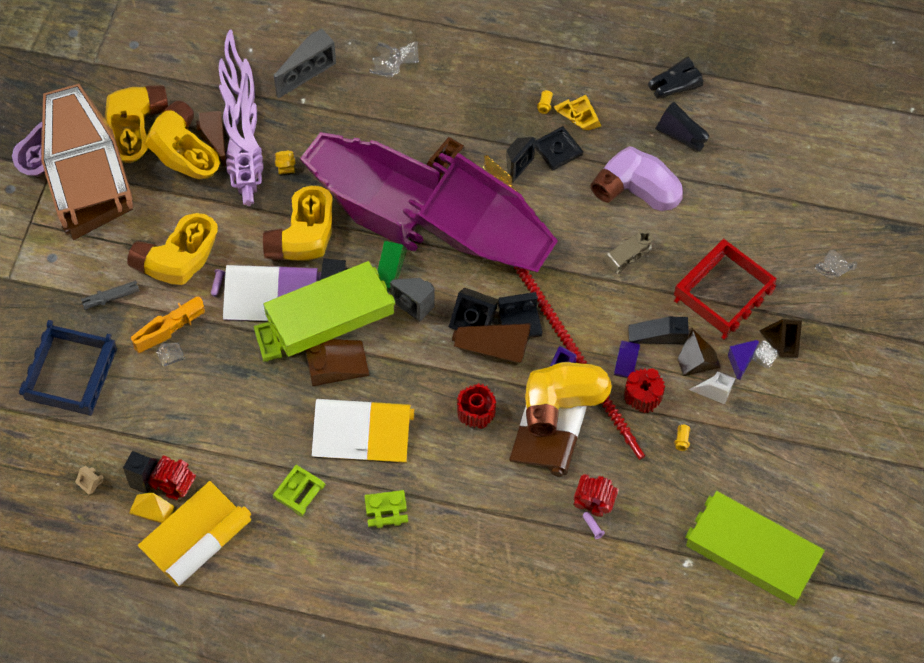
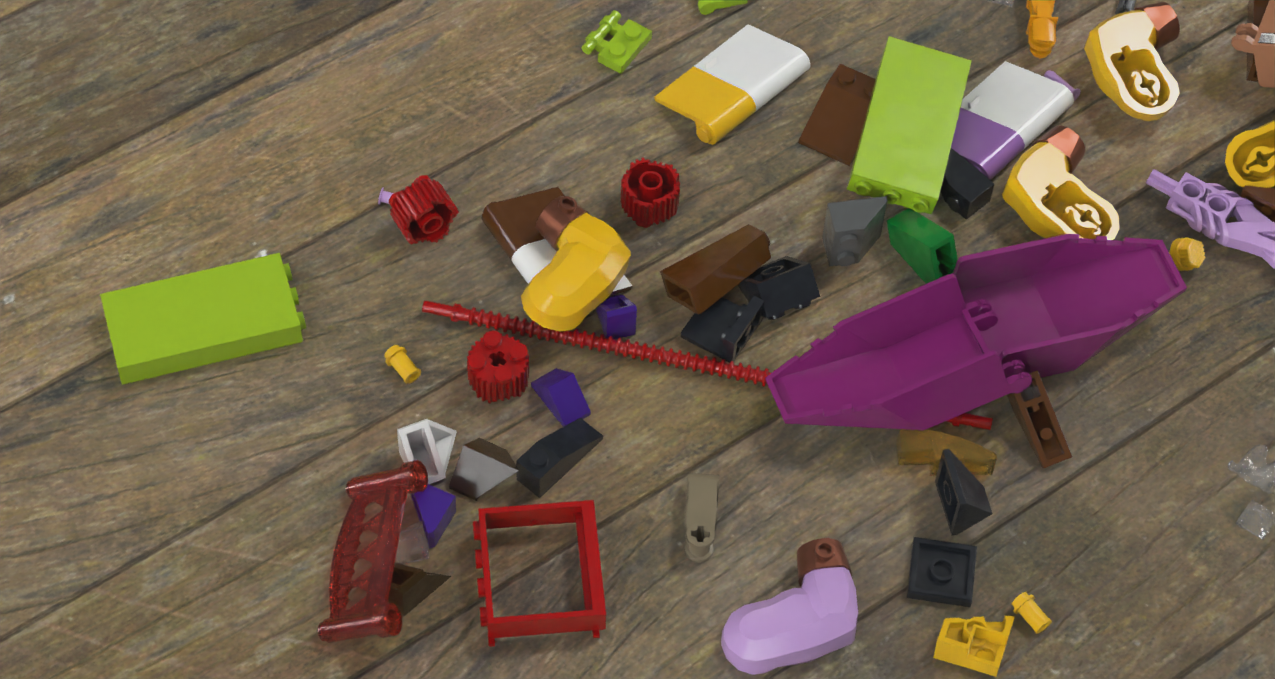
camera: 130 degrees right, 5 degrees down
none -> clear red piece [317,460,428,643]

